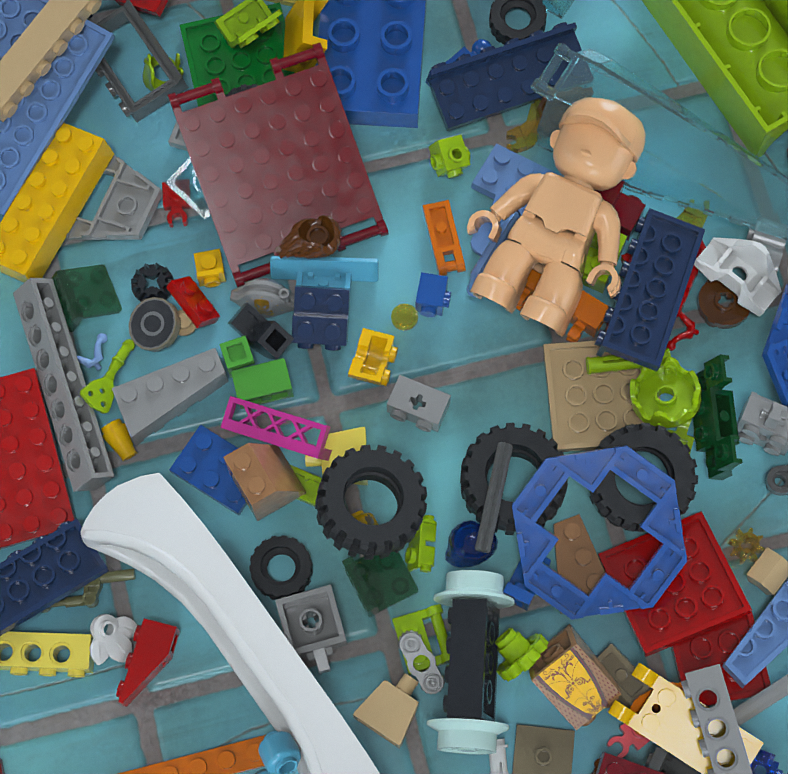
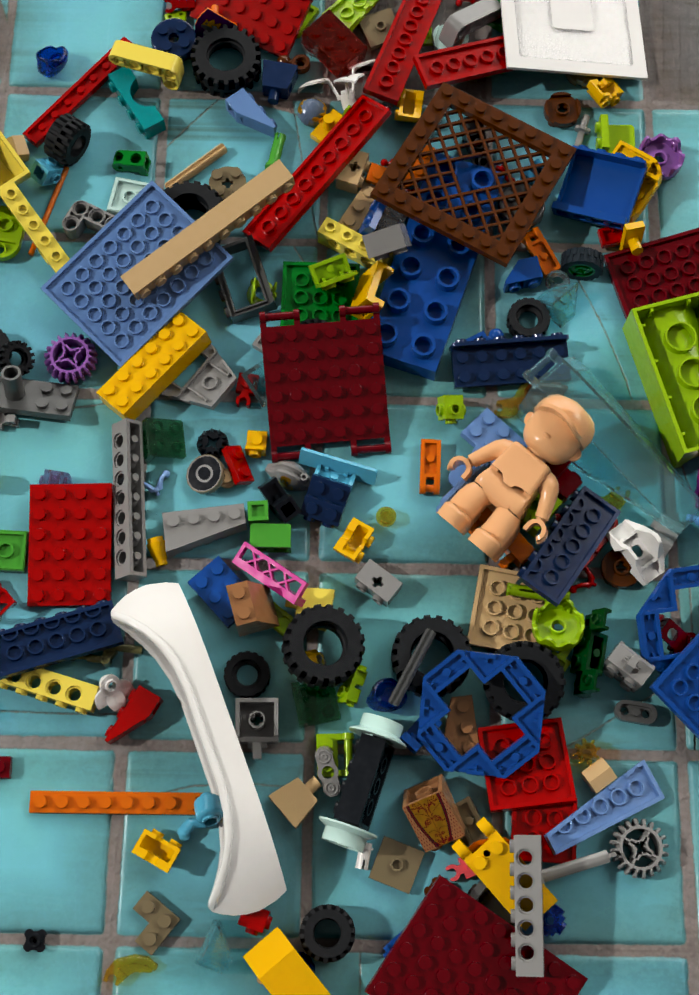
camera: 10 degrees right, 0 degrees up
lime piece [80,339,135,414] -> none
reddish brown hair [275,215,342,259] -> none
blue brick [415,272,451,317] -> none
lime plant [495,628,549,682] -> none

